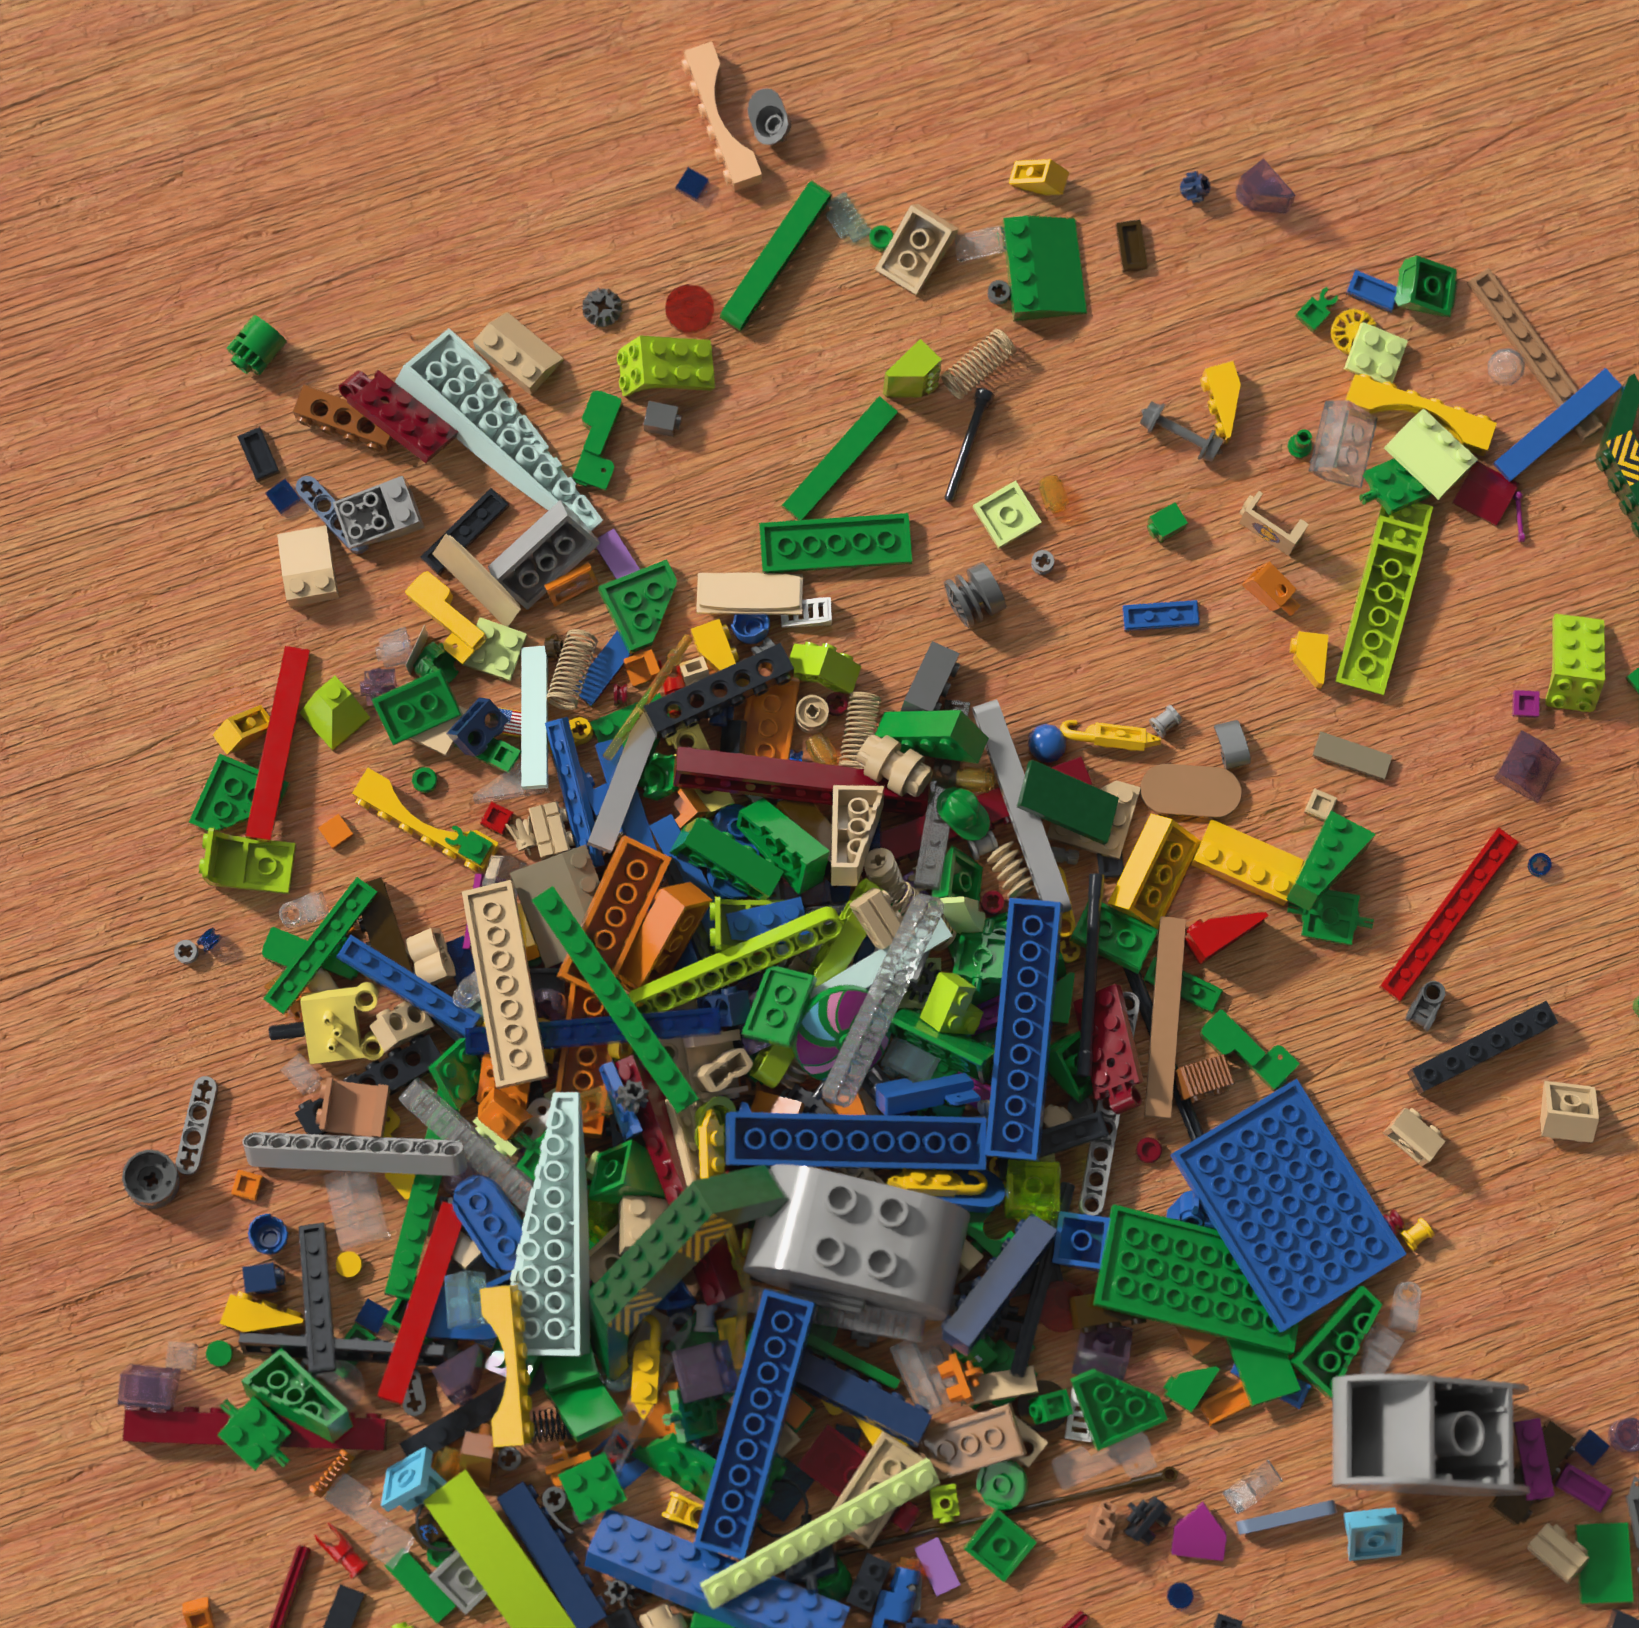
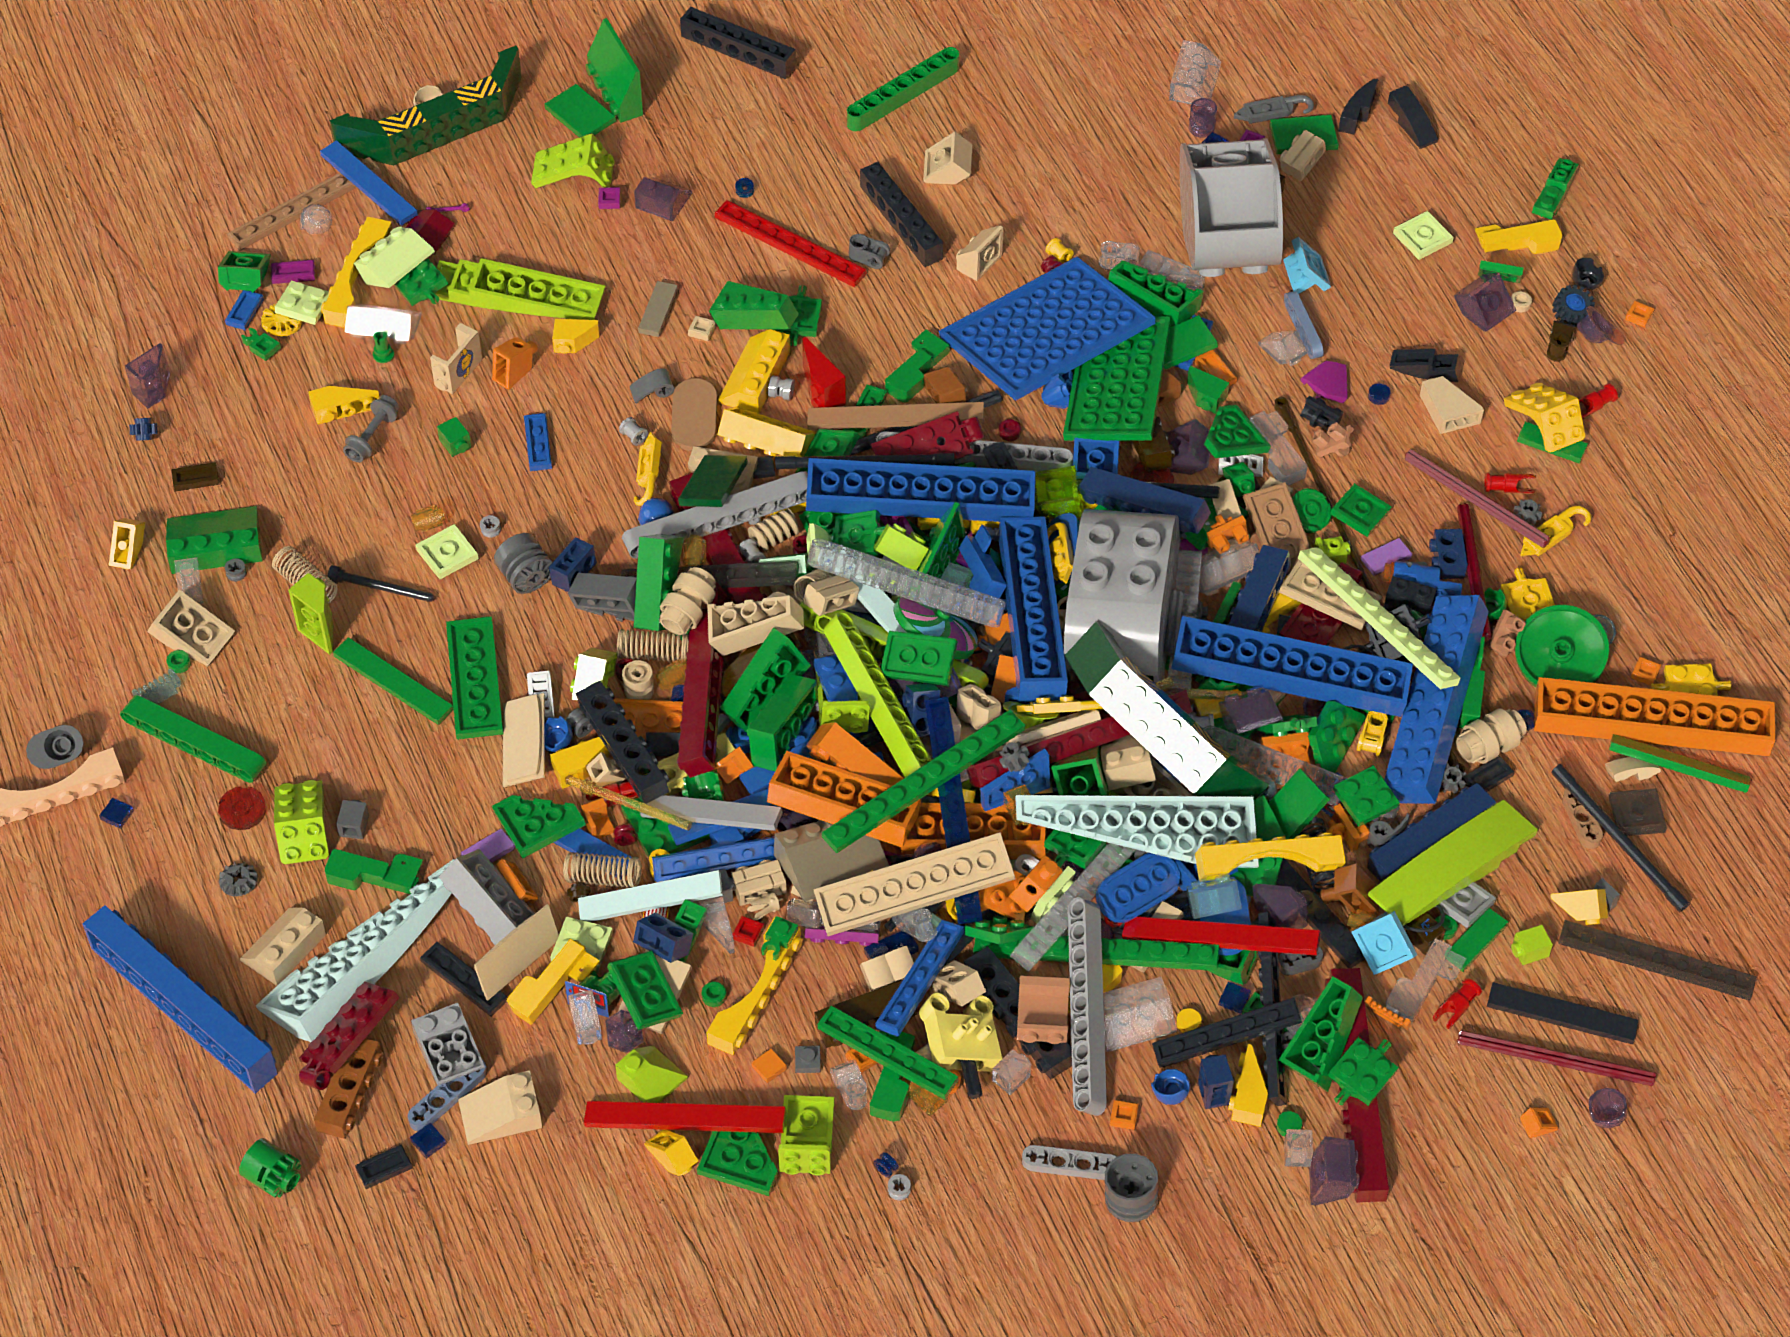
camera: 90 degrees left, 25 degrees down
yellow plate [631,1314,661,1420] -> none
green piece [936,787,990,841] -> none
none -> blue brick [82,905,278,1094]
none -> magenta tile [271,260,315,284]
none -> dark blue brick [549,537,597,592]
none -> dark grey plate [719,869,736,903]
none -> light grey wheel [768,375,795,401]
none -> dark grey plate [795,1046,820,1073]

